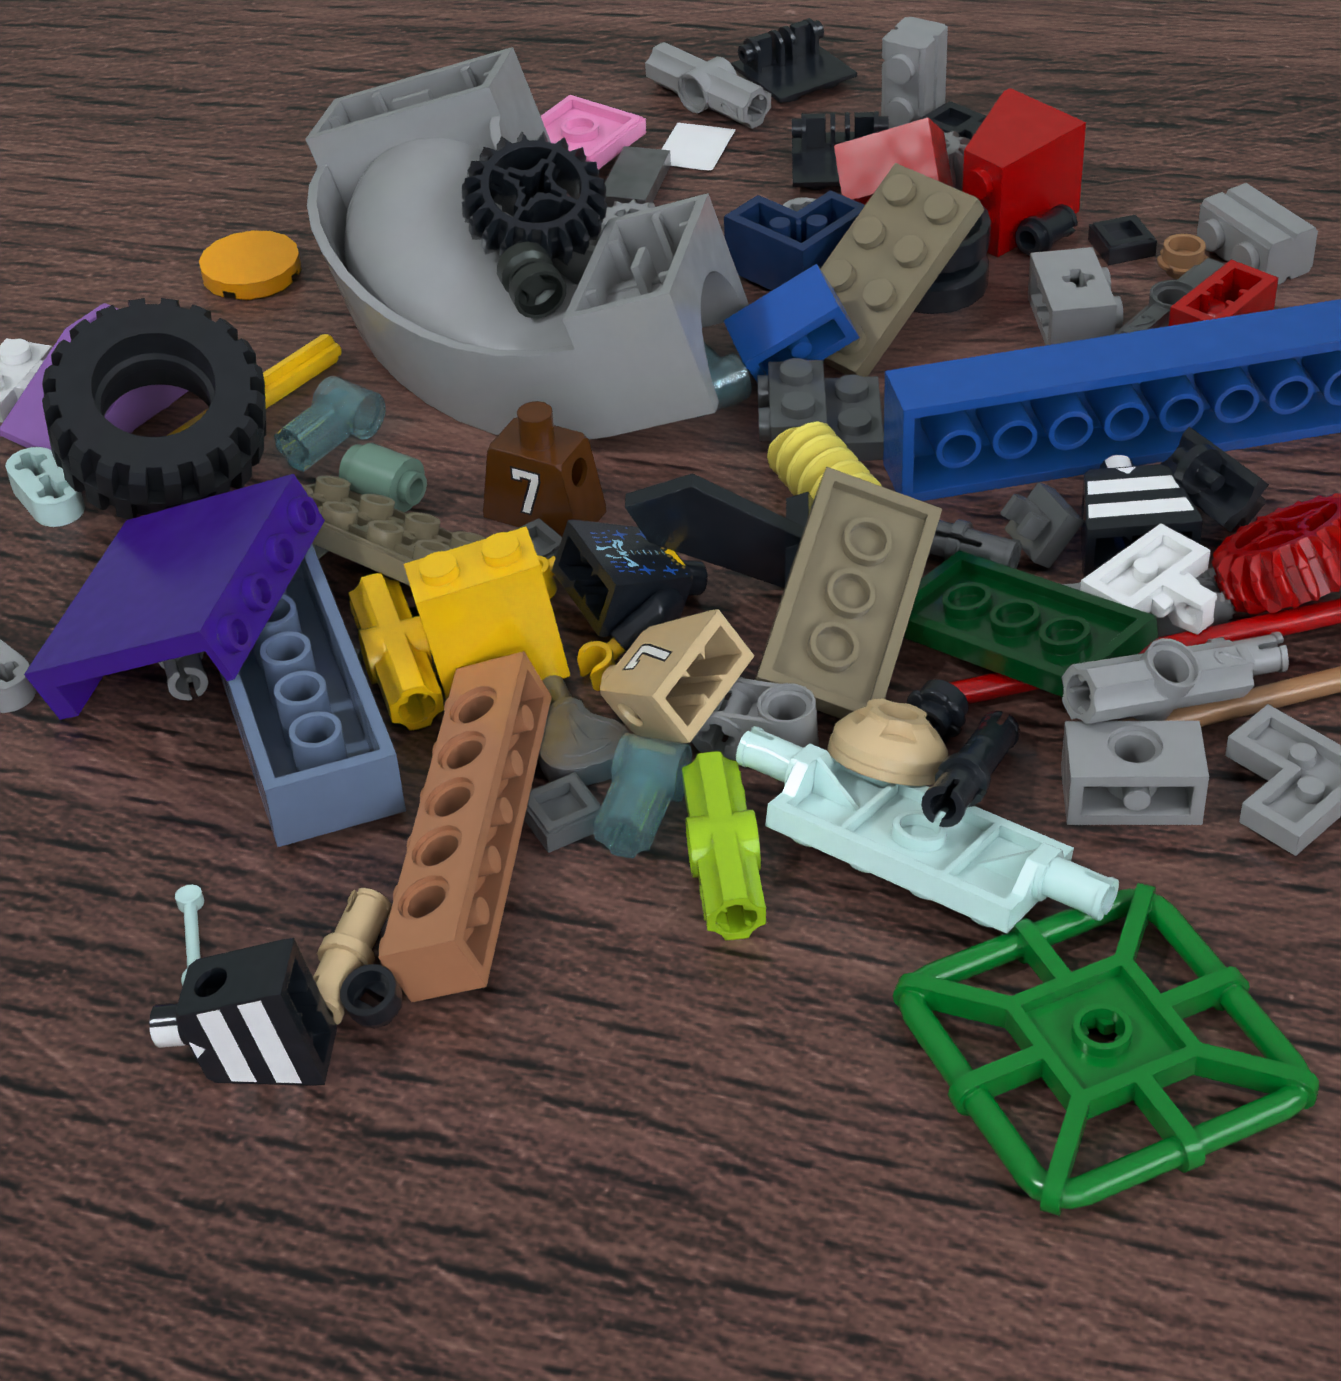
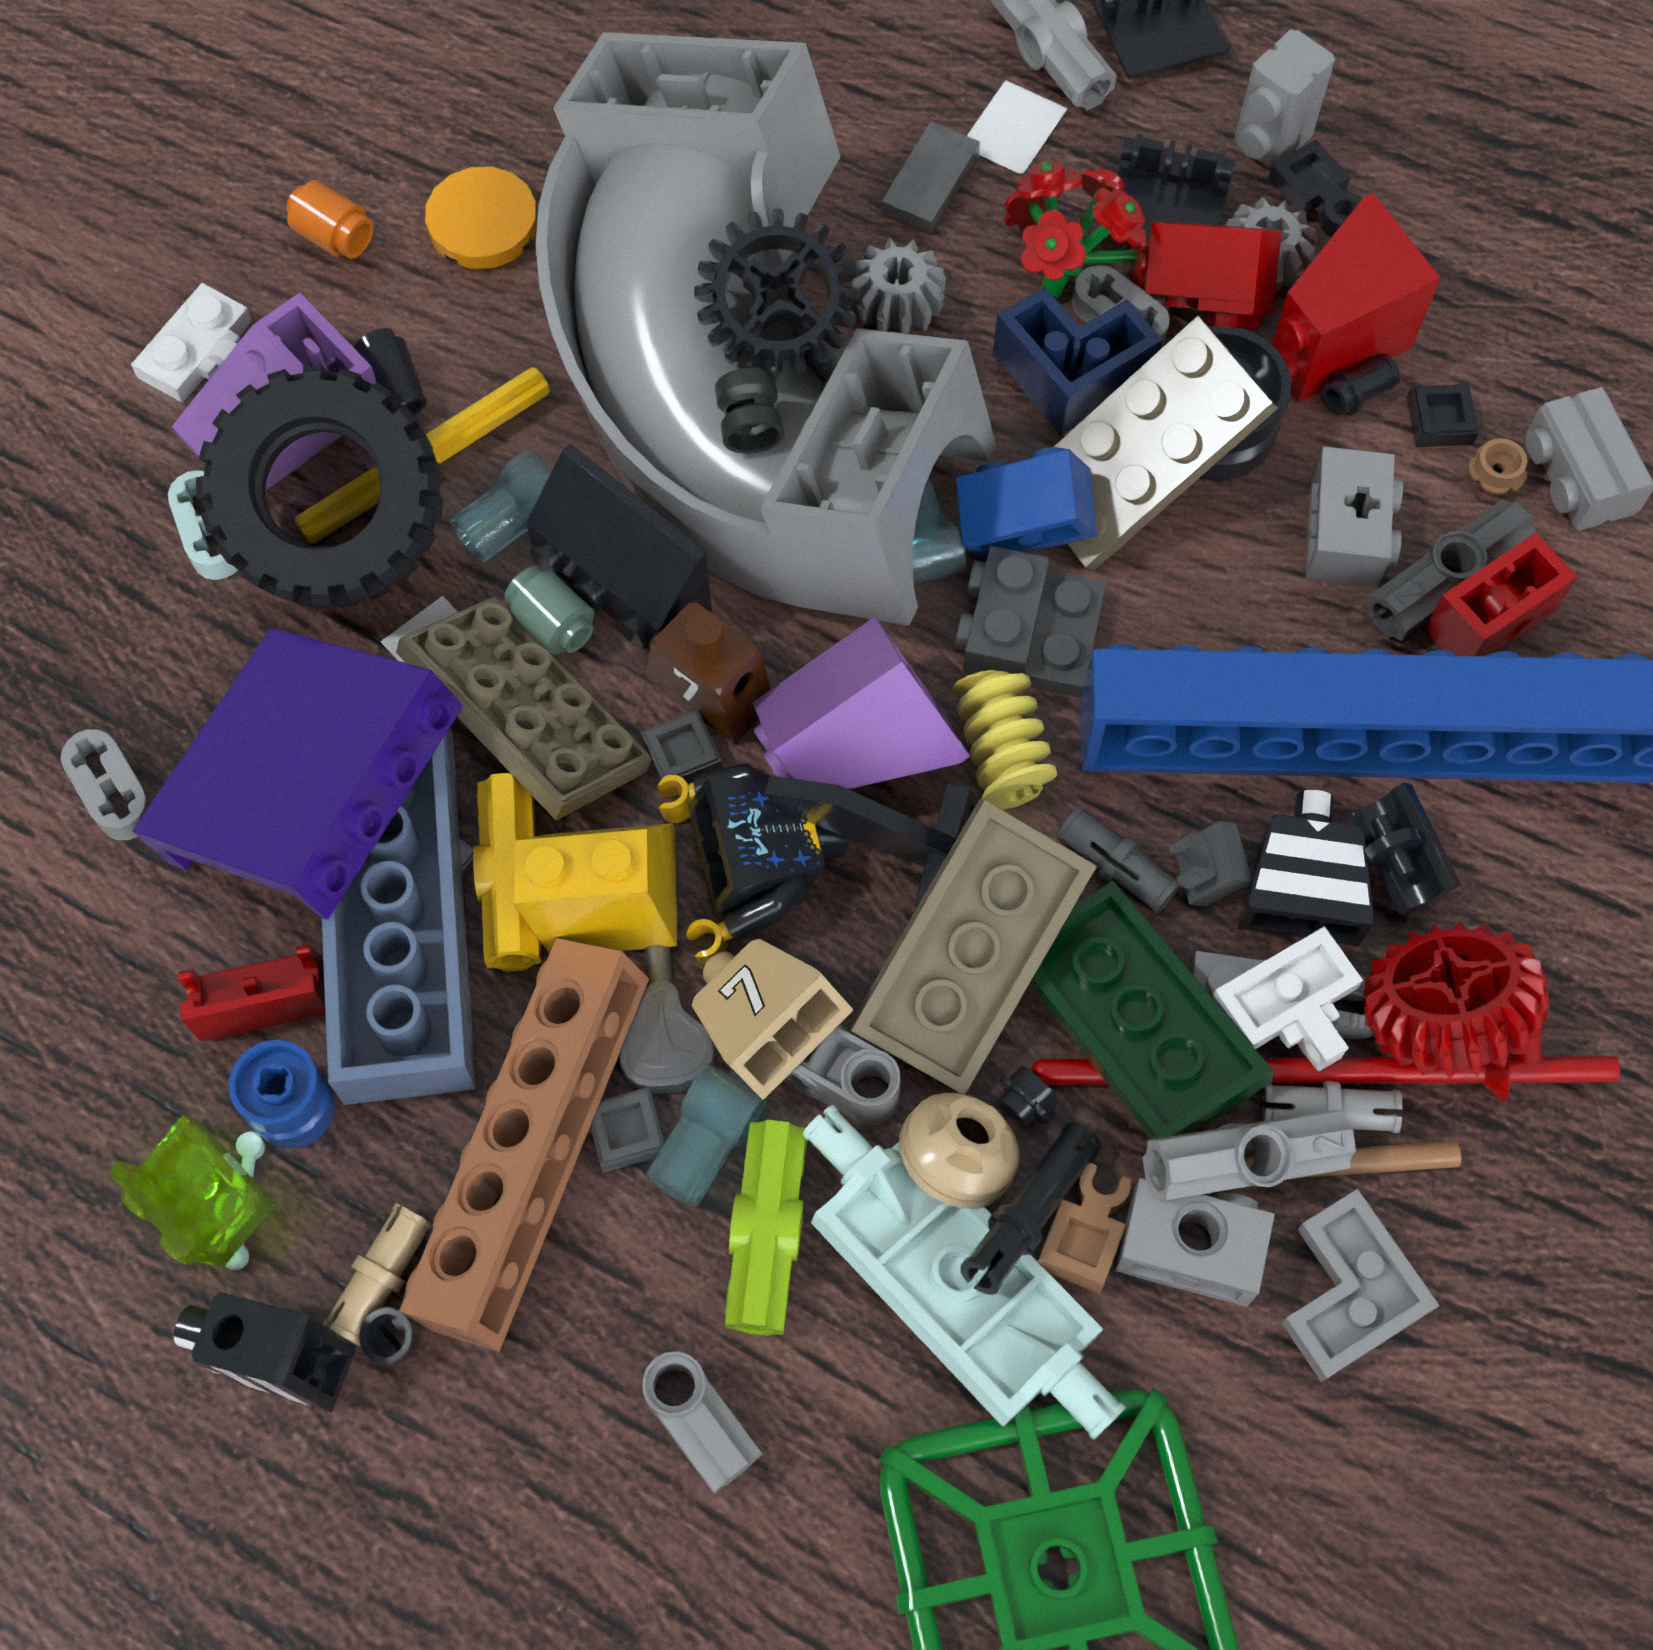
camera: 10 degrees right, 25 degrees up
bright pink plate [541,95,646,170] -> none
none -> clear neon green bracket [108,1115,276,1267]
none -> red hinge [177,944,326,1042]
none -> blue wheel [228,1039,336,1149]
none -> orange brick [286,180,374,259]
none -> black slope [526,443,712,649]
none -> light grey piece [642,1351,763,1494]
none -> medium lavender slope [752,617,970,789]
none -> red plant [1003,162,1150,298]
none -> medium nougat plate [1038,1163,1131,1294]

